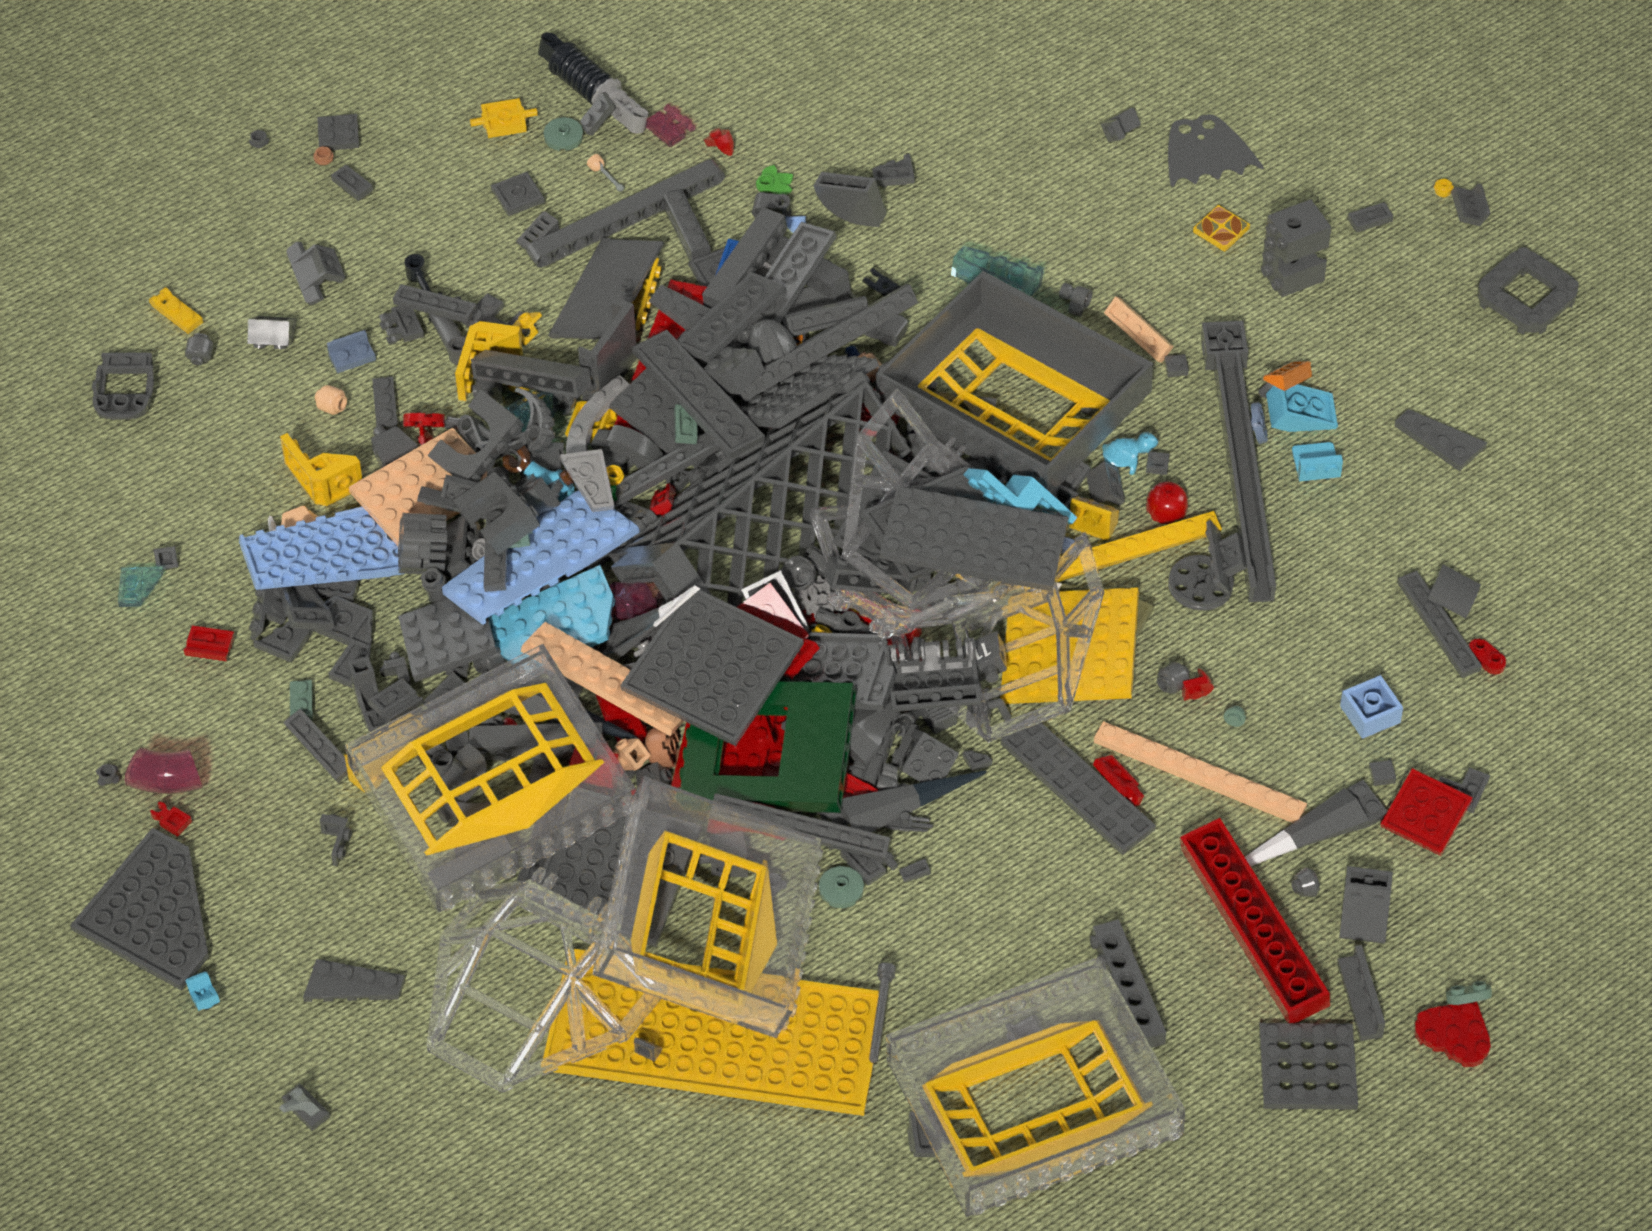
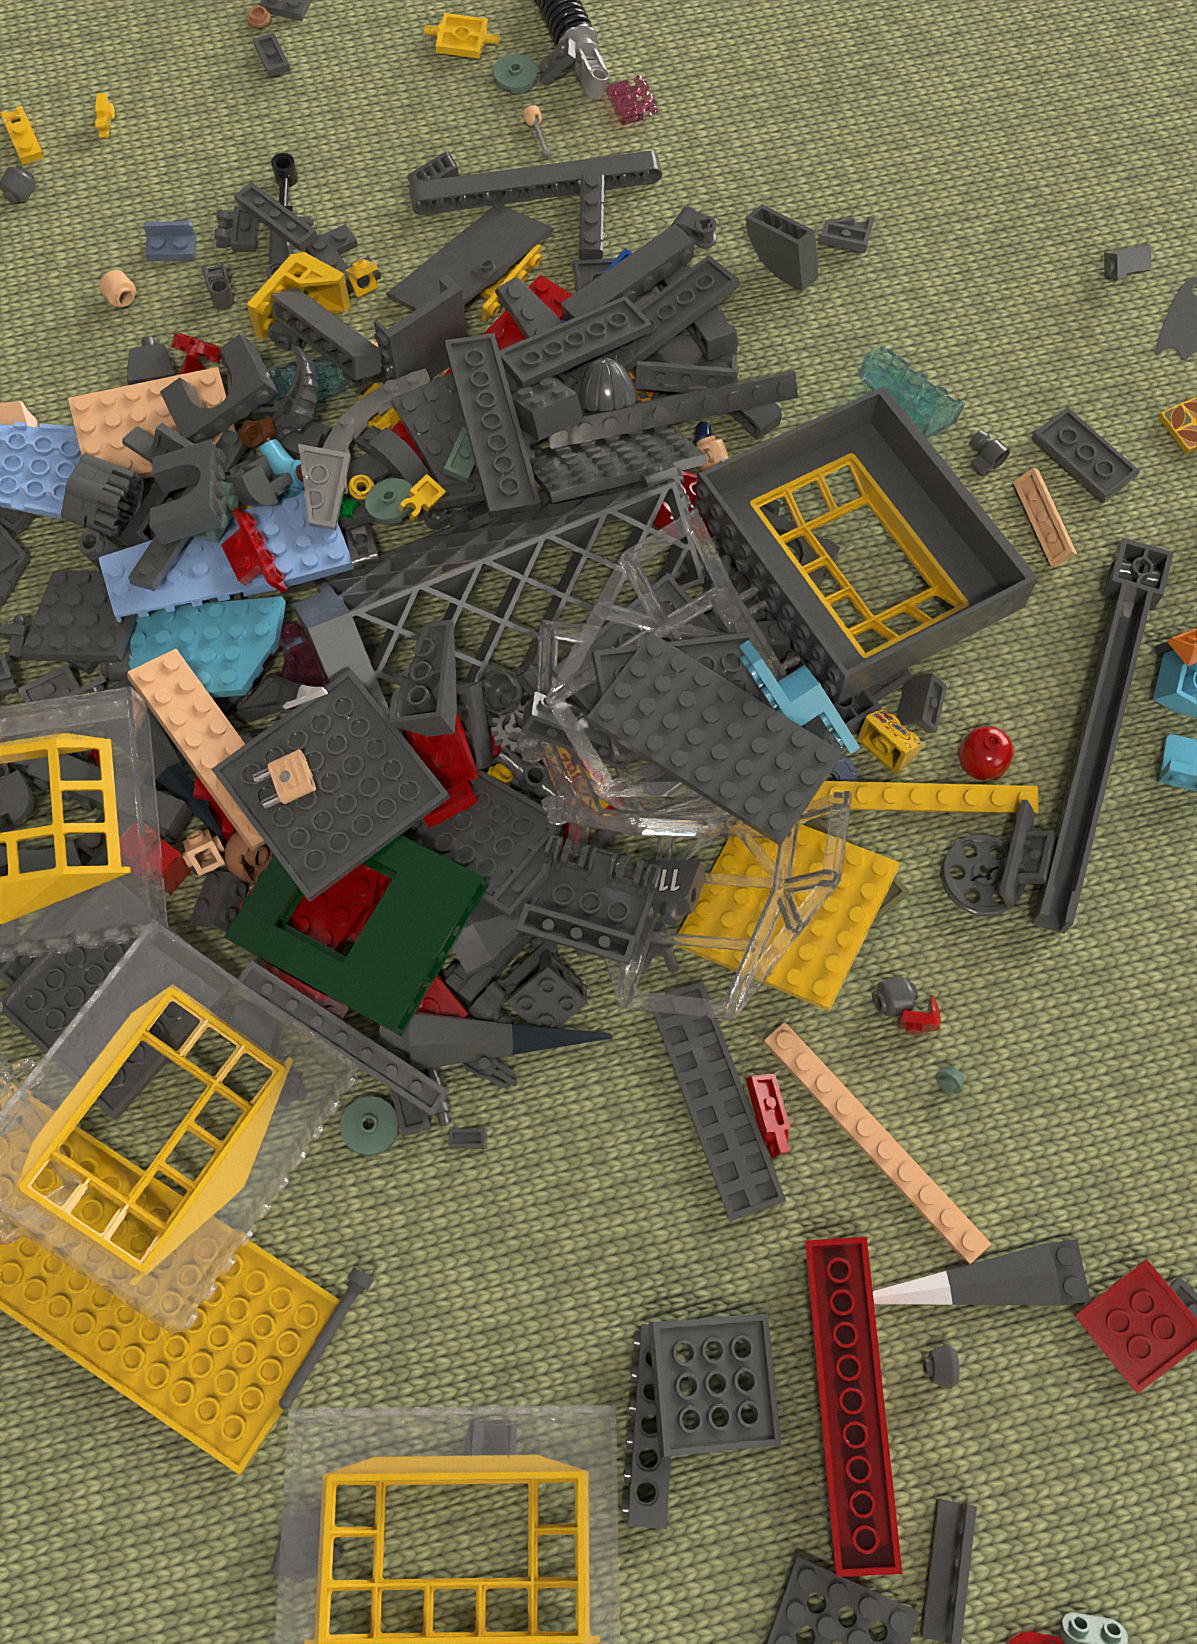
camera: 20 degrees right, 15 degrees up
slope [247,316,297,349] -> none
yellow bracket [280,433,362,506] -> none
dark grey plate [286,241,346,305] -> none
dark grey plate [372,376,398,430] -> none
dark grey plate [491,172,545,217] -> none
dark grey slope [634,1037,663,1061] -> none
red hinge [650,483,676,515] -> none
red plate [703,128,734,156] -> none
bright green plate [756,165,793,195] -> none
light blue tile [785,216,806,233] -> none
black hinge [862,267,902,296] -> none
dark grey tile [962,750,992,773] -> none
medium azure animal [1102,432,1158,475] -> none
dark grey plate [1146,451,1170,475] -> none
dark grey plate [1164,354,1189,377] -> none
sand blue plate [1250,402,1268,444] -> none
dark grey slope [1339,866,1393,944] -> none
light blue brick [1340,675,1403,739] -> none
dark grey tile [1369,760,1396,786] -> none
none -> yellow plate [95,93,115,138]
none -> dark grey piece [201,262,234,310]
none -> red bracket [221,508,287,593]
none -> light nougat piece [252,749,316,809]
none -> sand green plate [365,478,414,525]
none -> dark grey wedge [388,619,457,736]
none -> yellow plate [399,474,446,521]
none -> dark grey piece [649,1314,781,1457]
none -> dark grey plate [1031,407,1140,503]

